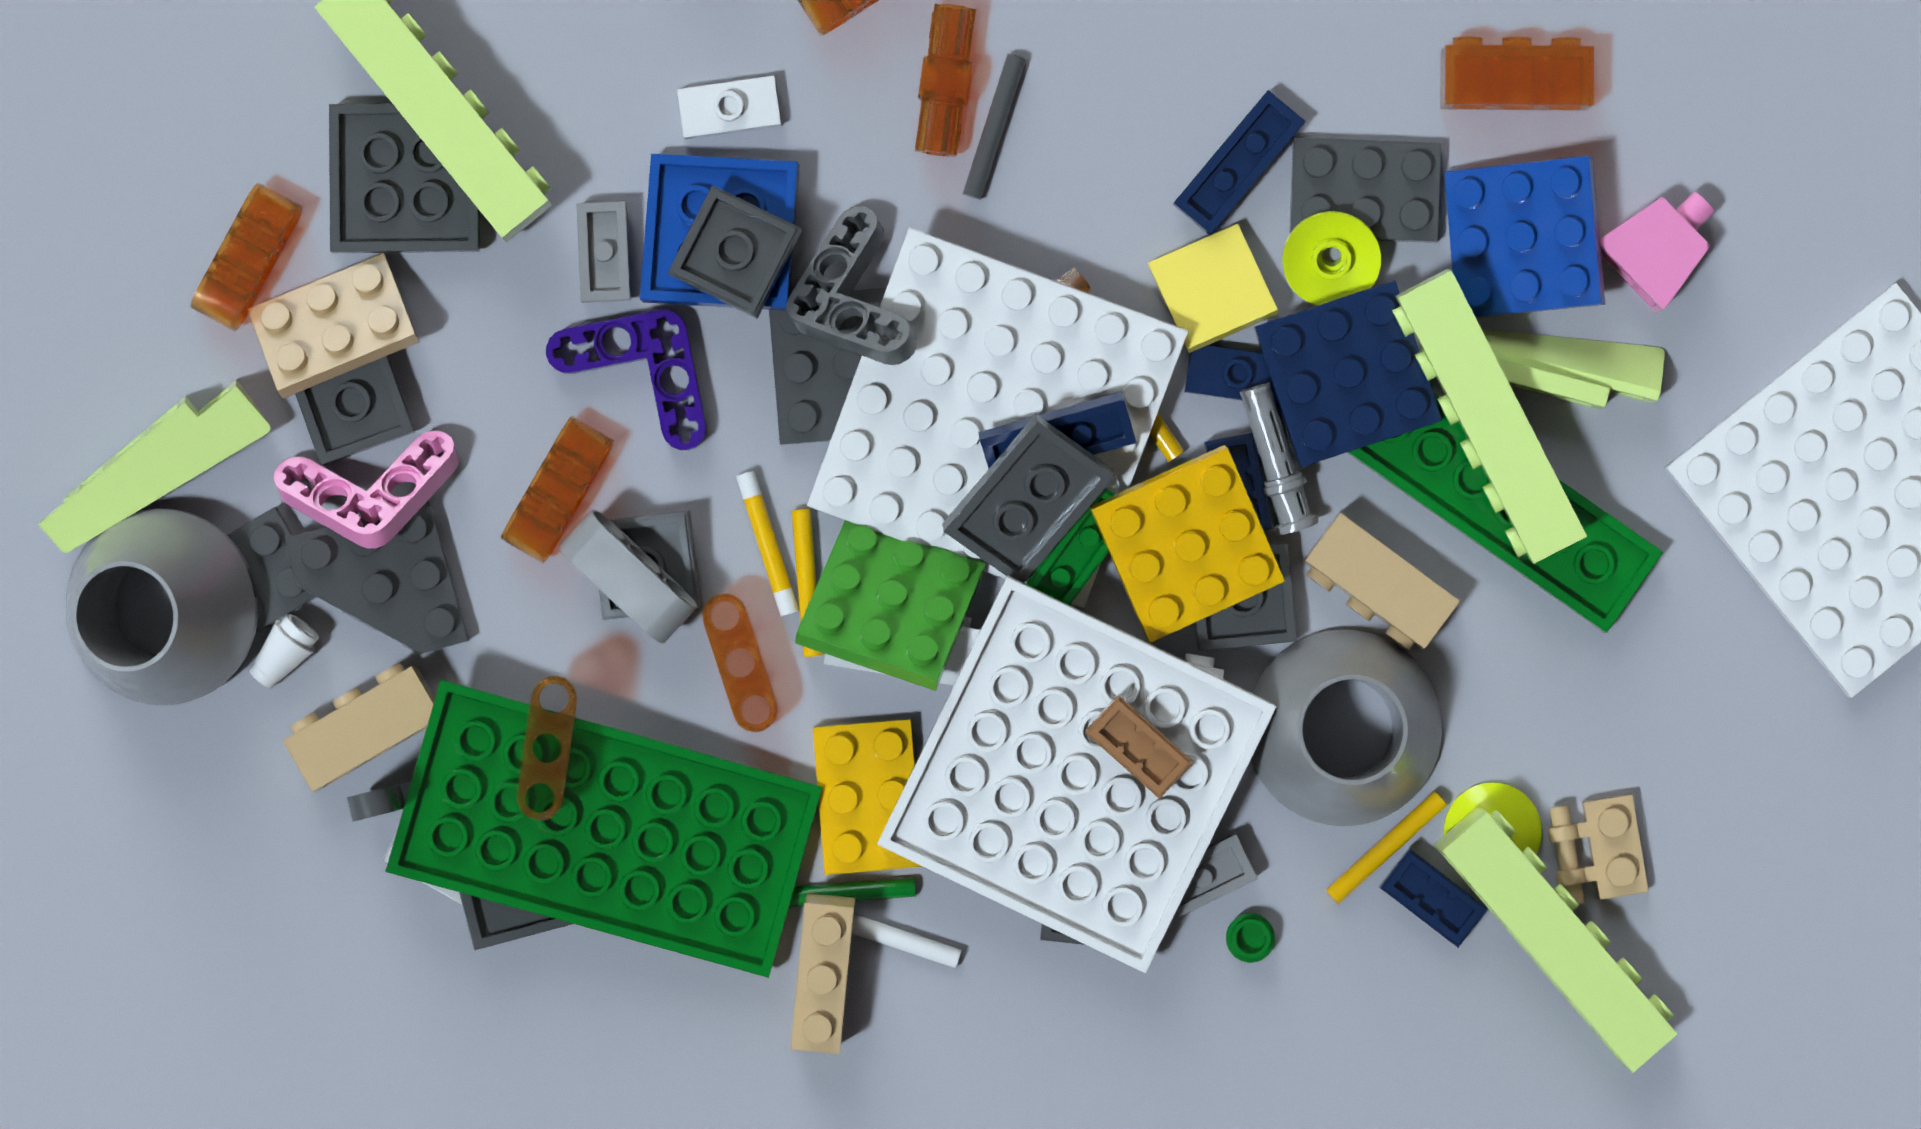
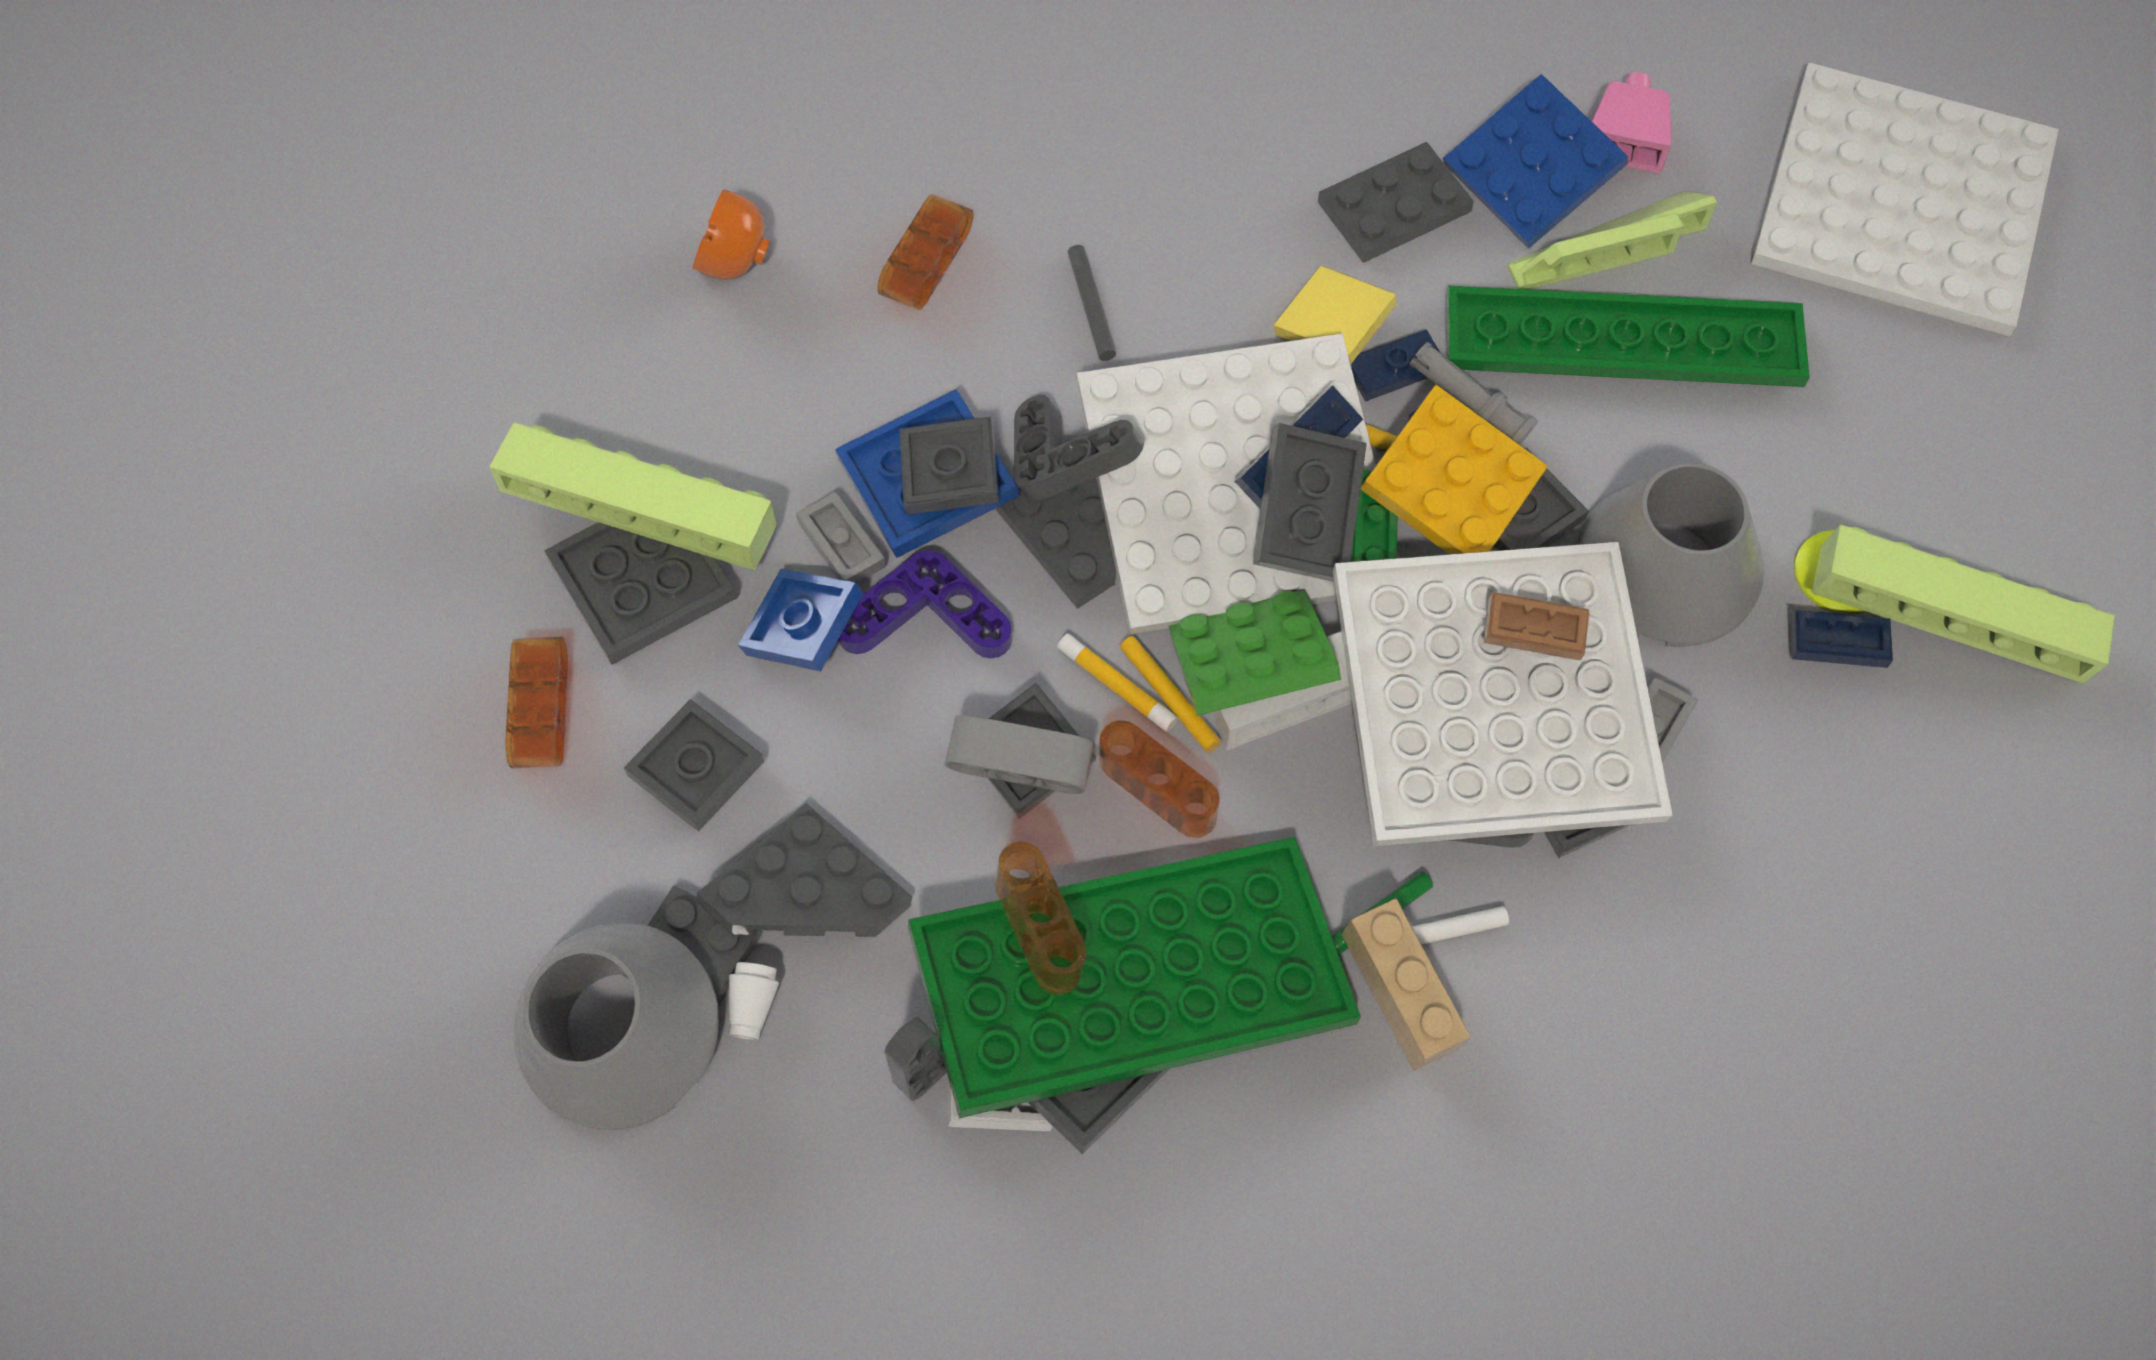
camera: 30 degrees left, 25 degrees down
yellowish green wedge [38,380,271,553] -> none
tan plate [247,253,419,399] -> none
bright pink beam [273,431,459,549] -> none
tan brick [283,662,435,792] -> none
clear orange beam [501,416,615,564] -> none
white plate [677,75,782,140] -> none
yellow plate [813,719,923,875] -> none
clear orange piece [915,4,976,157] -> none
dark blue plate [1173,90,1306,236] -> none
green plate [1226,913,1275,963] -> none
dark blue plate [1254,280,1442,468] -> none
neon yellow dish [1282,211,1381,306] -> none
tan brick [1302,513,1460,651] -> none
yellow bar [1325,791,1447,905] -> none
yellowish green brick [1392,269,1587,564] -> none
clear orange brick [1440,36,1594,111] -> none
tan plate [1548,794,1649,904] -> none
none -> blue plate [738,569,863,672]

